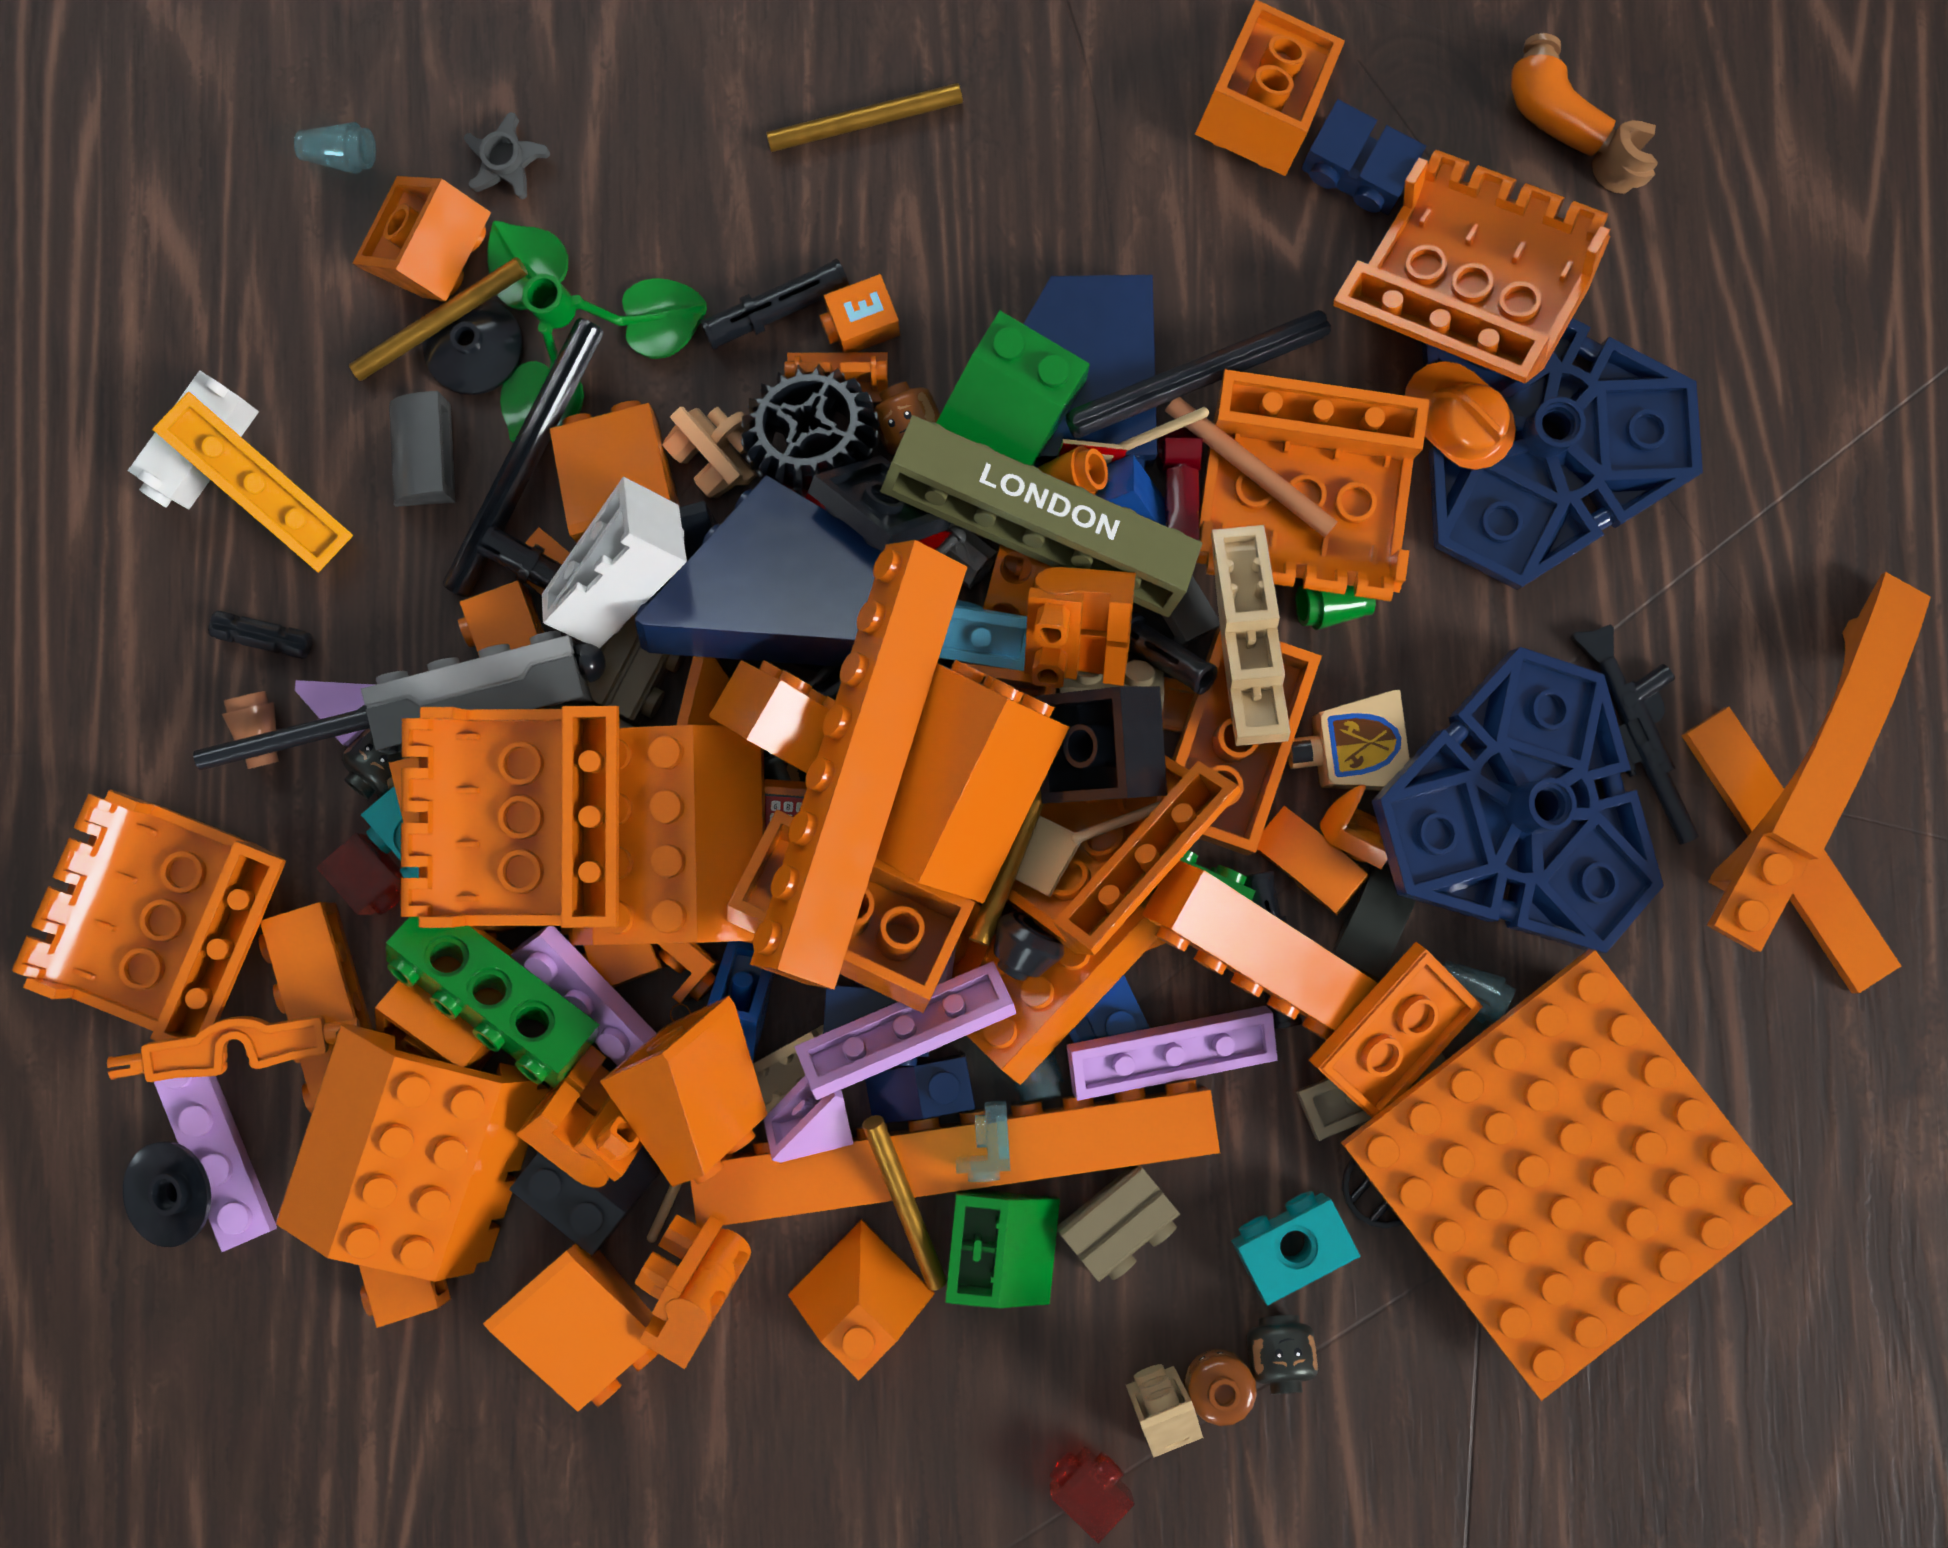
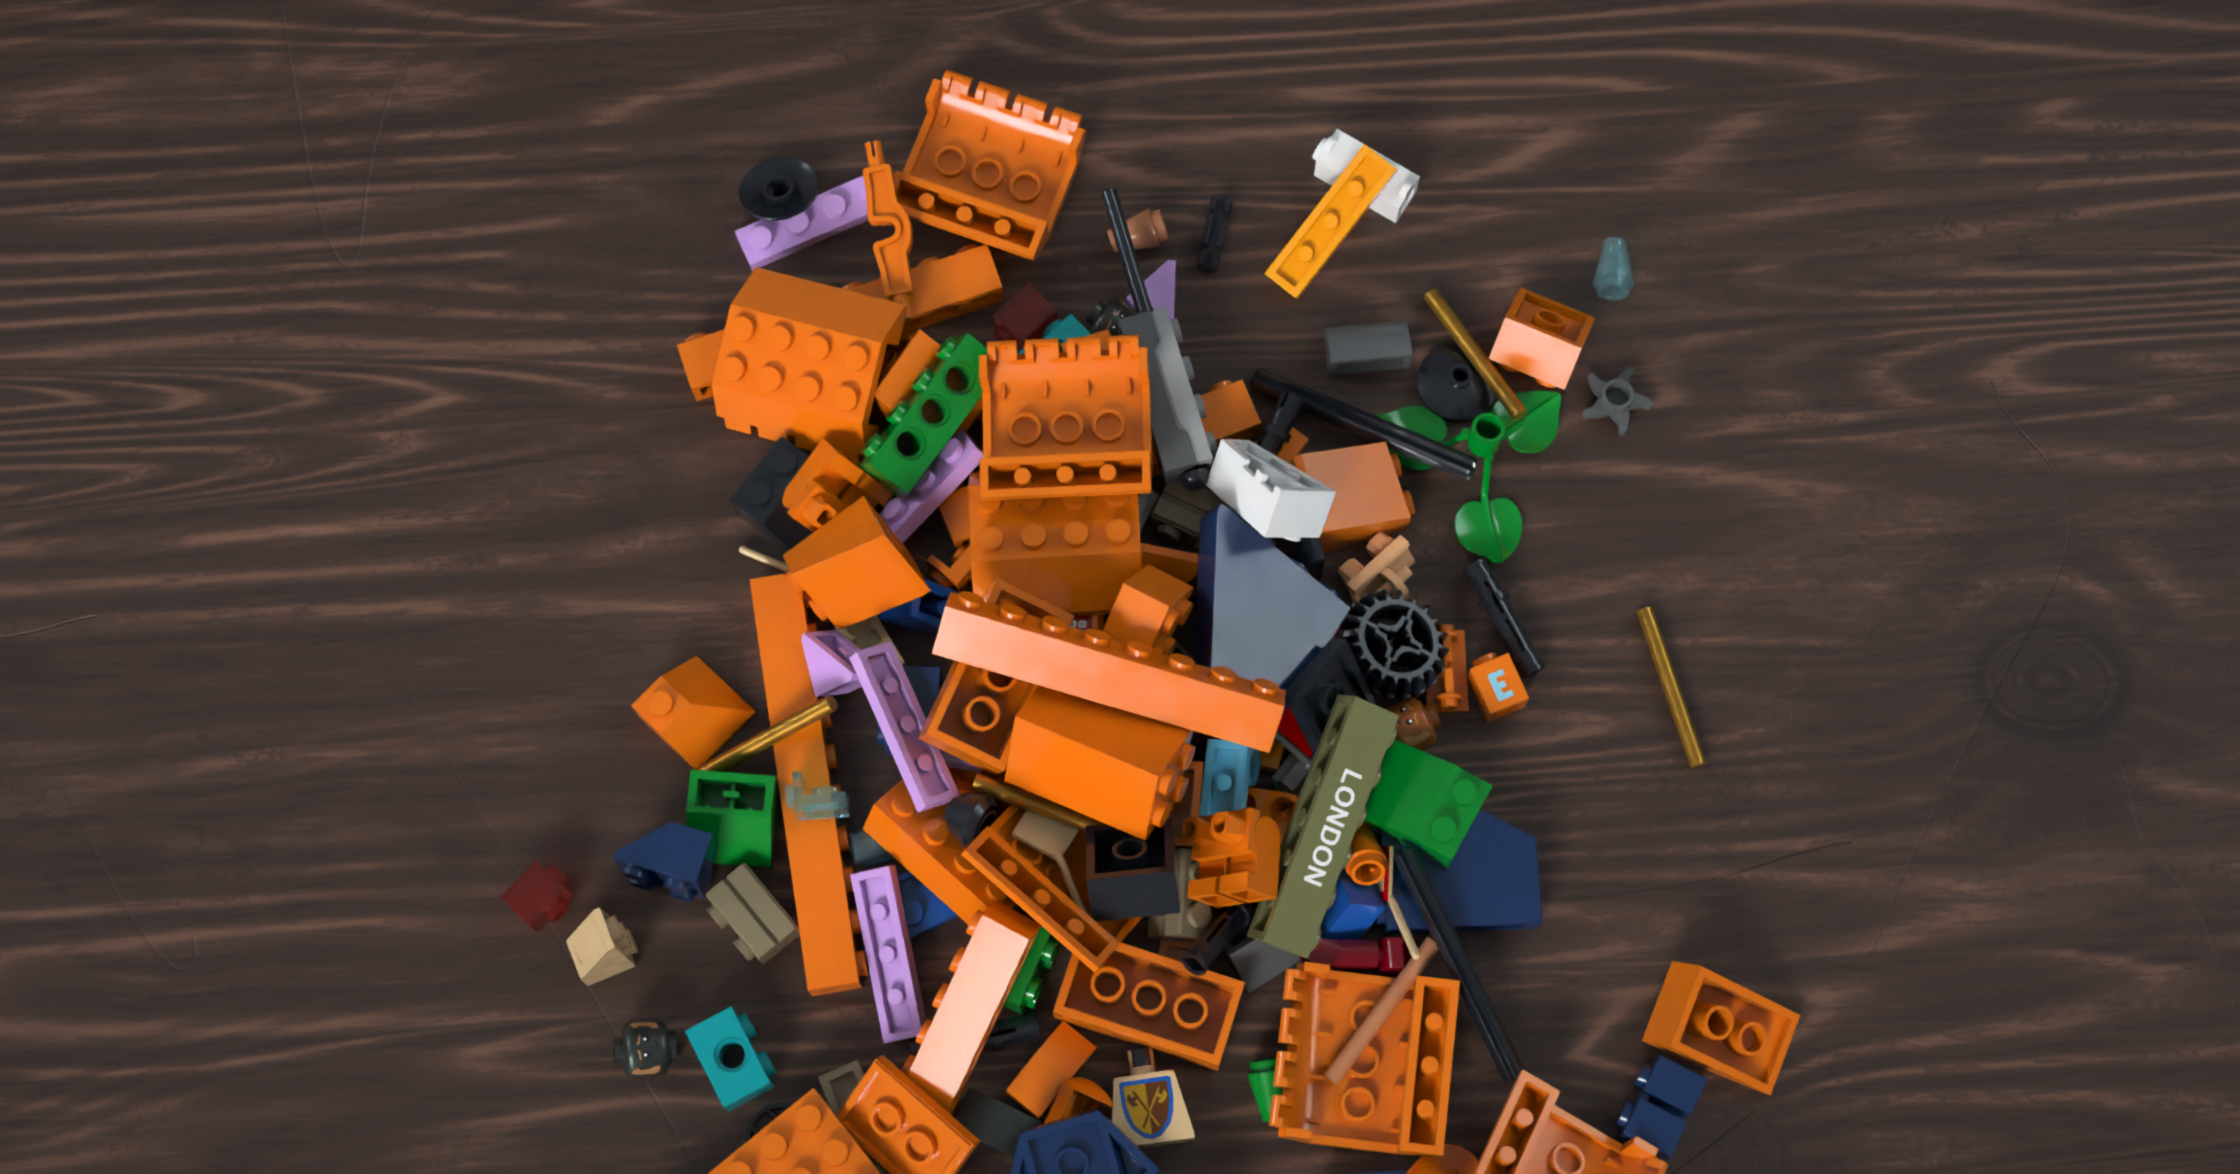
camera: 95 degrees right, 10 degrees down
orange slope [483,1243,658,1412] -> none
orange hips [635,1214,751,1369] -> none
dark blue slope [865,1053,975,1123] -> none
dark orange head [1184,1349,1257,1426] -> none
tan slope [1211,525,1291,746] -> none
none -> dark blue slope [614,822,717,902]

